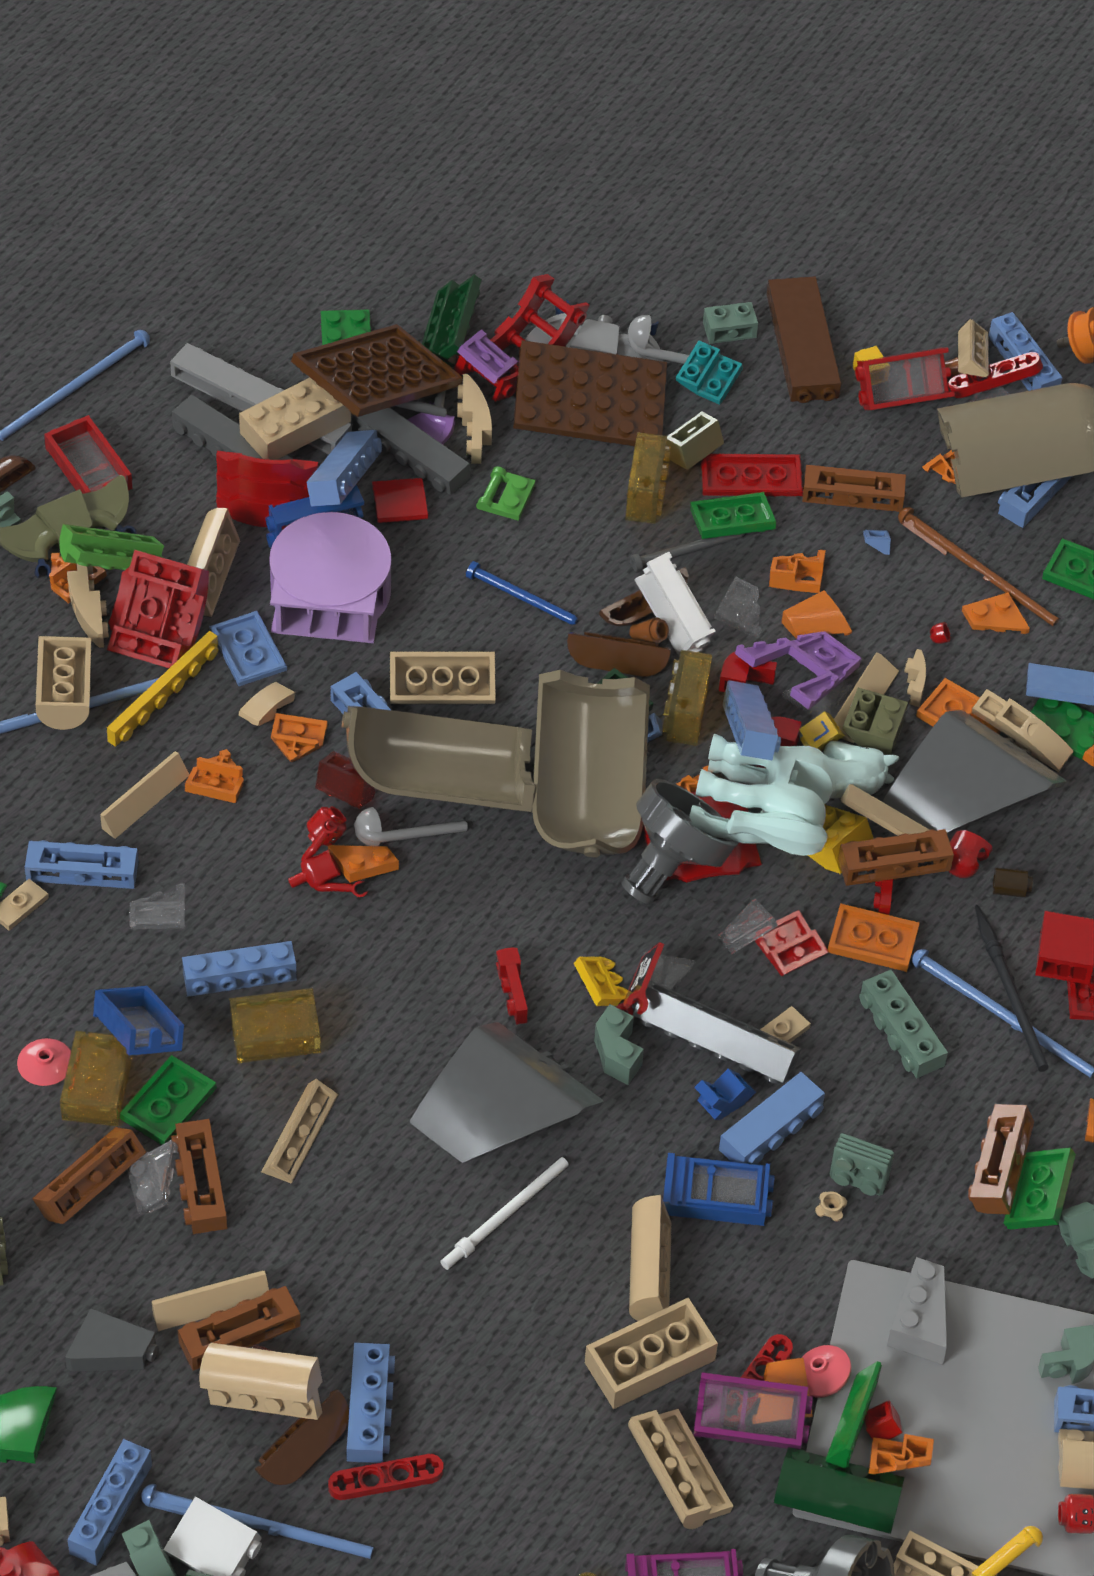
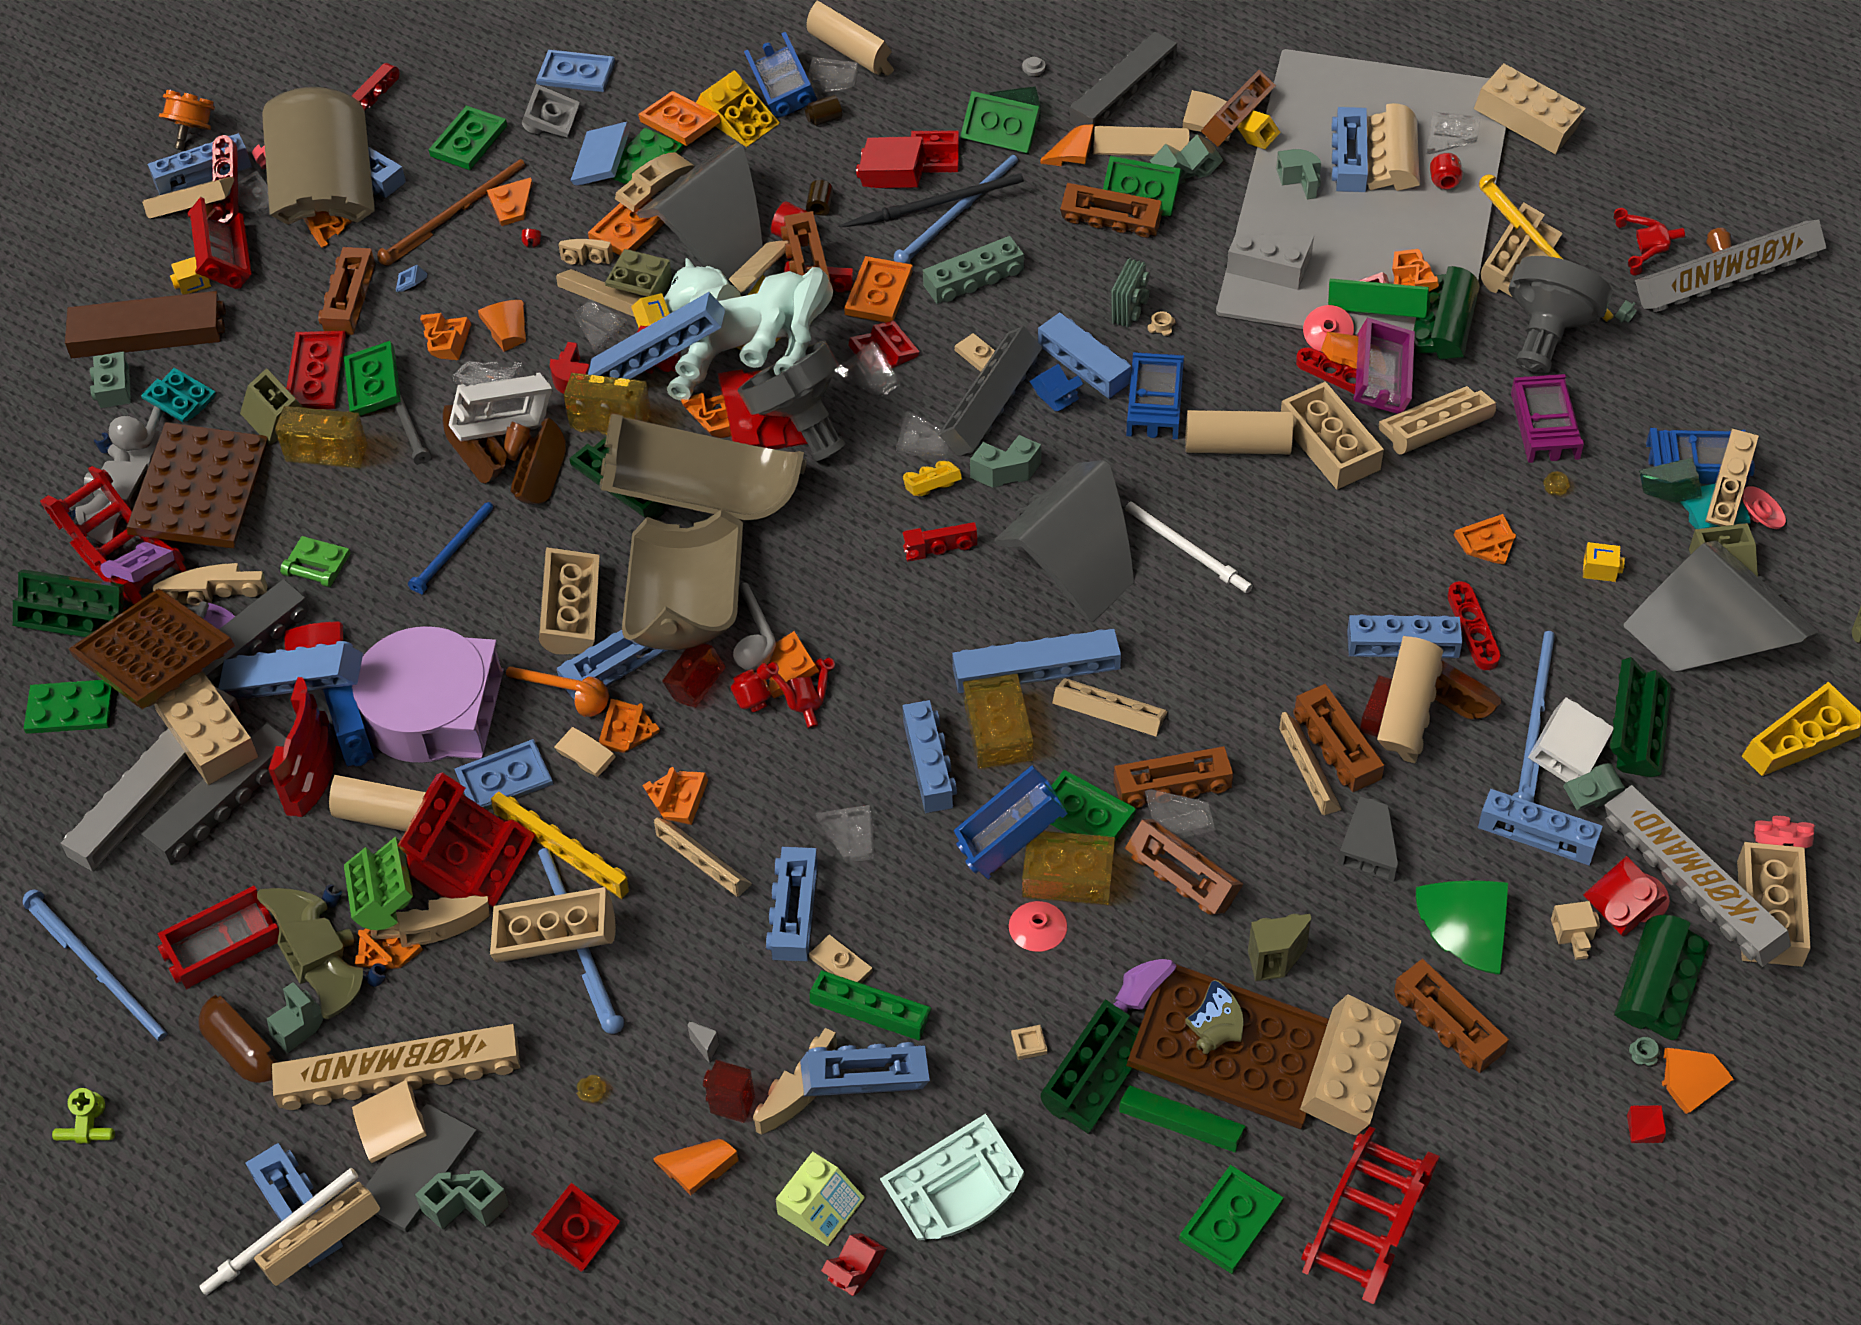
camera: 85 degrees left, 0 degrees up
red flag [616,942,665,1016] -> none
medium lavender wing [735,631,862,710] -> none
none -> orange piece [506,667,609,717]
none -> medium blue brick [952,629,1121,693]
none -> orange slope [1453,514,1516,564]

